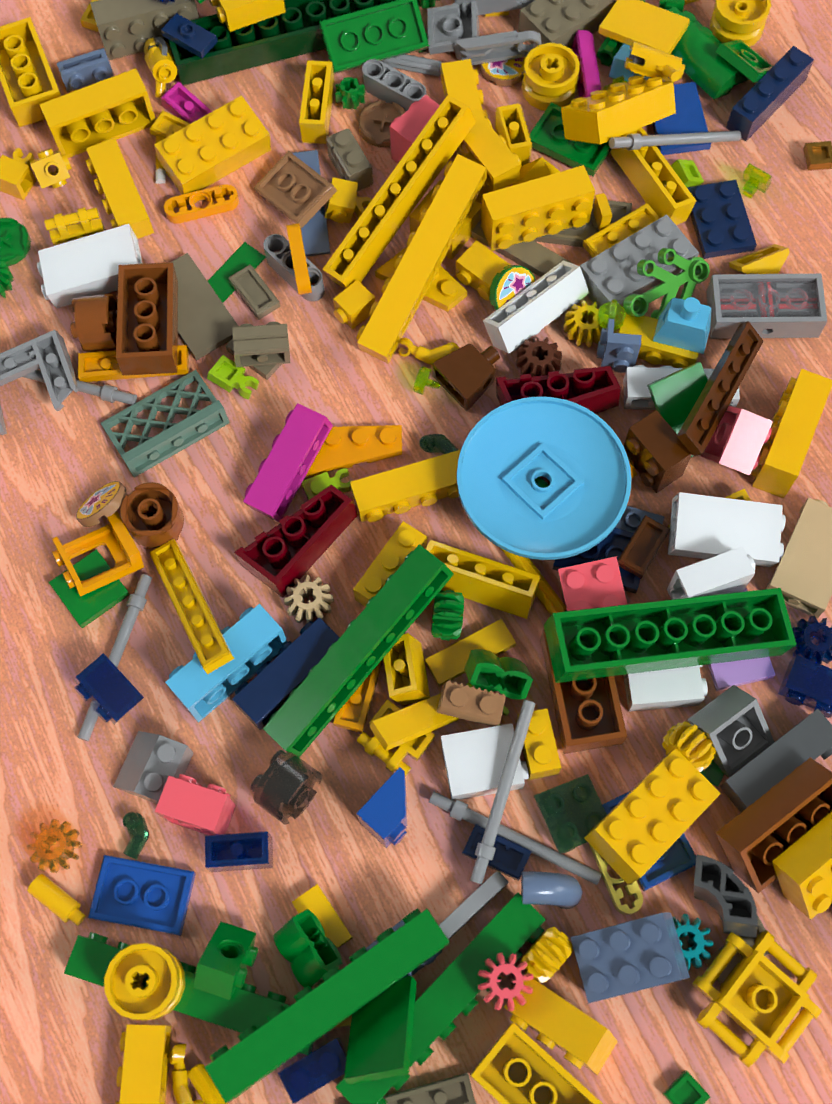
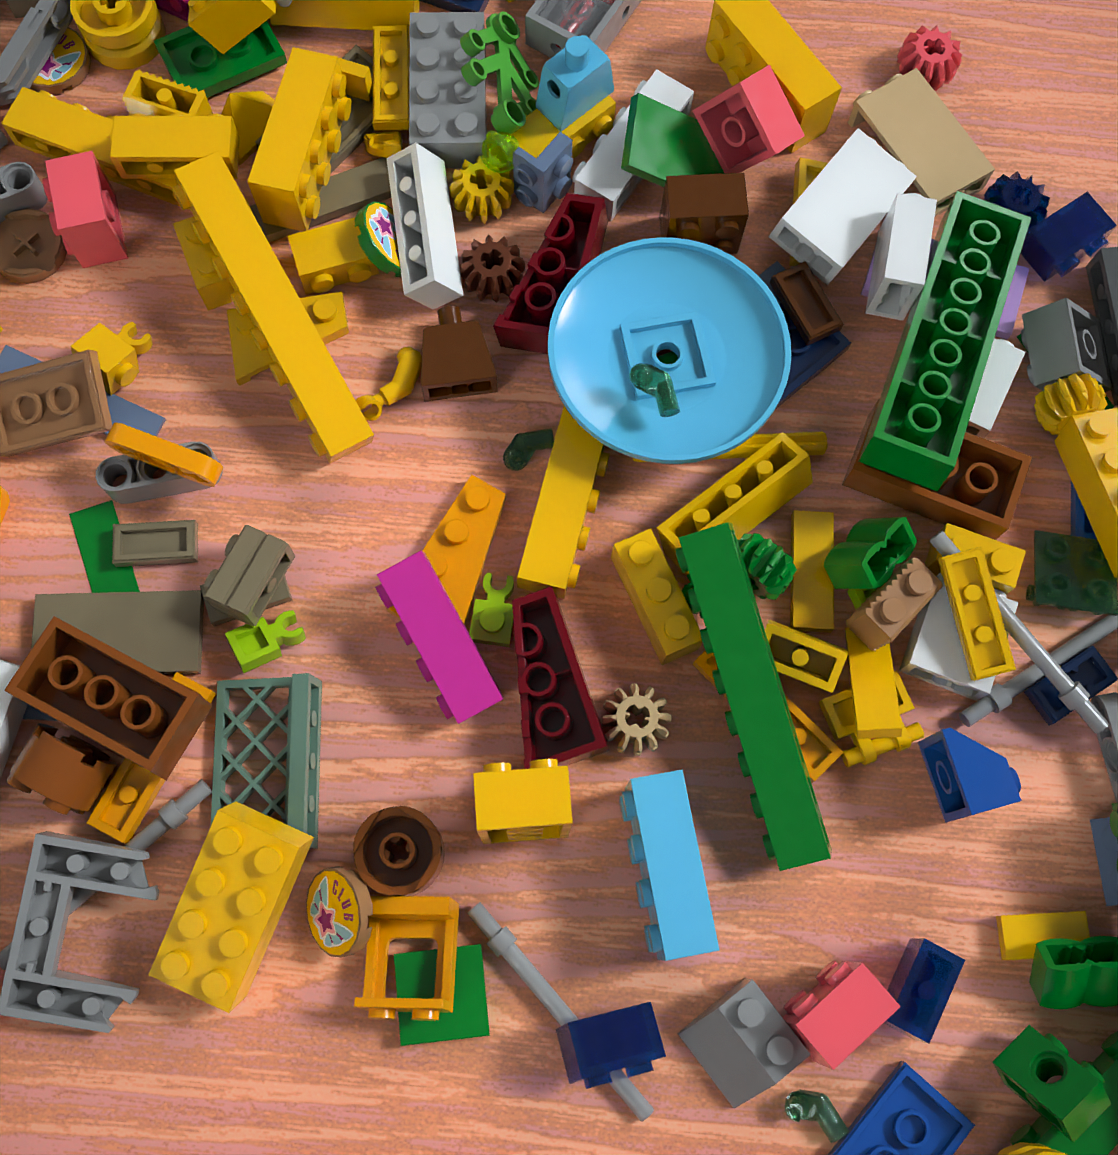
camera: 65 degrees left, 5 degrees up
yellow tile [150,539,234,674] -> none
dark blue brick [232,617,340,730] -> none
clear smoke brick [250,750,322,825] -> none
yellow brick [322,94,476,289] -> none
dark tan brick [326,129,373,192] -> none
yellow brick [333,280,375,330] -> none
clear neon green tile [413,366,440,395] -> none
coral brick [558,556,627,611] -> none
reddish brown plate [677,321,764,456] -> none
none -> yellow brick [148,801,314,1013]
none -> yellow tile [364,131,402,158]
none -> yellow brick [473,759,573,844]
none -> clear green arm [629,363,680,417]
none -> yellow tile [938,547,1016,681]

